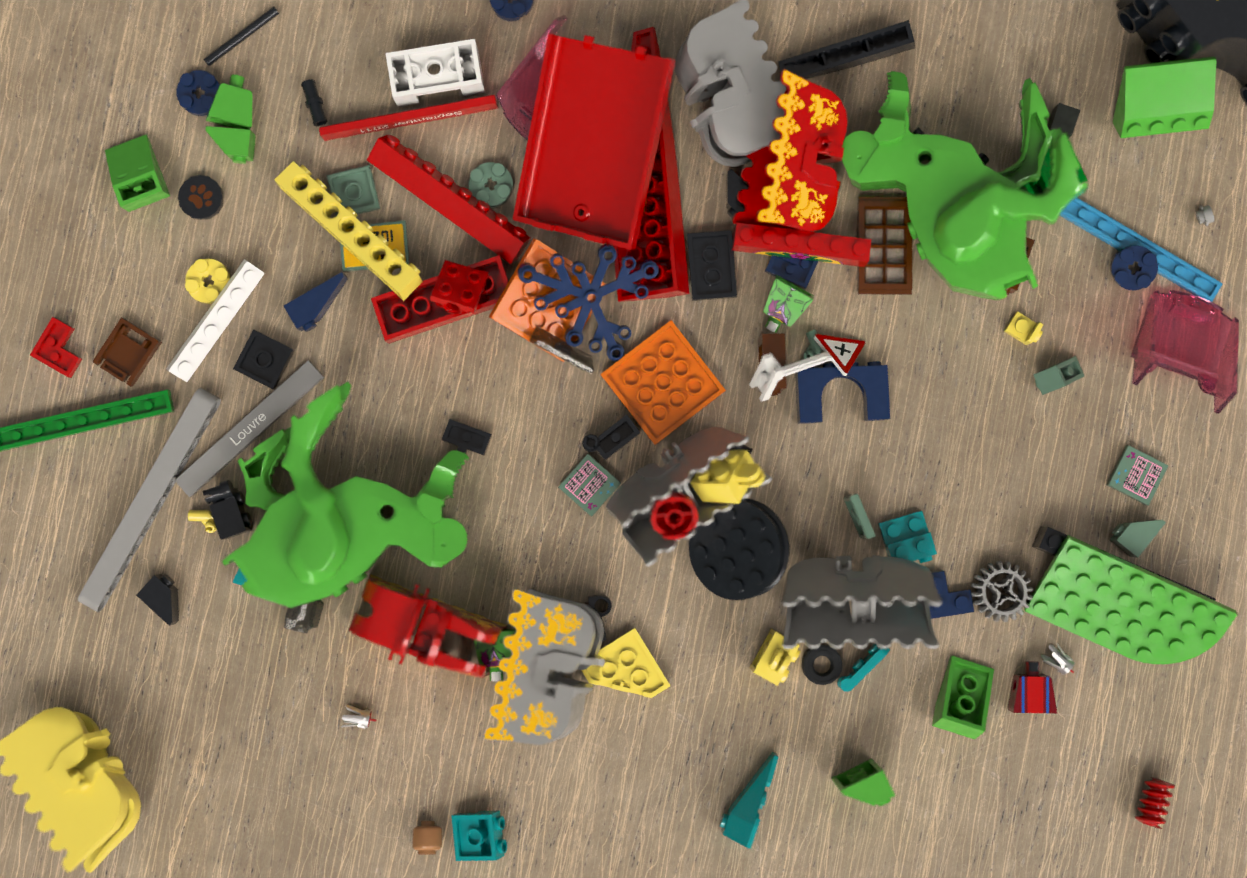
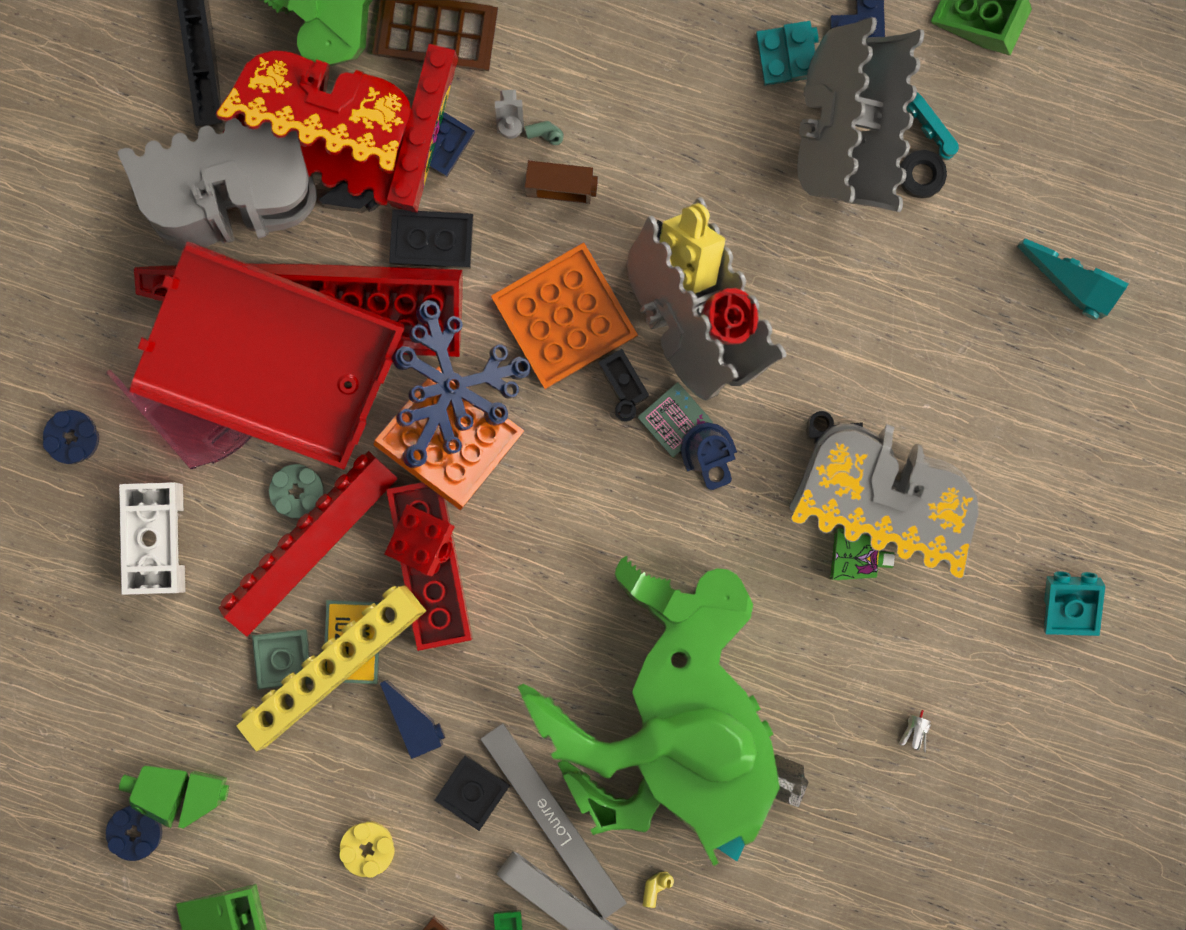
camera: 90 degrees left, 0 degrees up
white plate [166,259,265,382] -> none
black tile [178,175,224,220] -> none
black bar [203,6,279,66] -> none
black hinge [203,480,252,540] -> none
black pin [301,79,328,126] -> none
red tile [319,95,498,141] -> none
red animal [348,574,508,678] -> none
medium nougat head [412,821,442,855] -> none
black plate [442,419,492,456] -> none
clear smoke slope [530,327,594,374] -> none
light yellow plate [581,628,671,698] -> none
black wheel [689,498,790,600] -> none
white piece [749,334,866,401] -> none
light yellow brick [750,628,800,686] -> none
bright green torso [763,275,814,333] -> none
dark blue arch [795,361,890,424] -> none
bright green slope [831,758,895,806] -> none
sand green tile [843,494,876,539] -> none
none -> light grey hips [495,90,524,139]
none -> dark blue container [680,422,737,490]

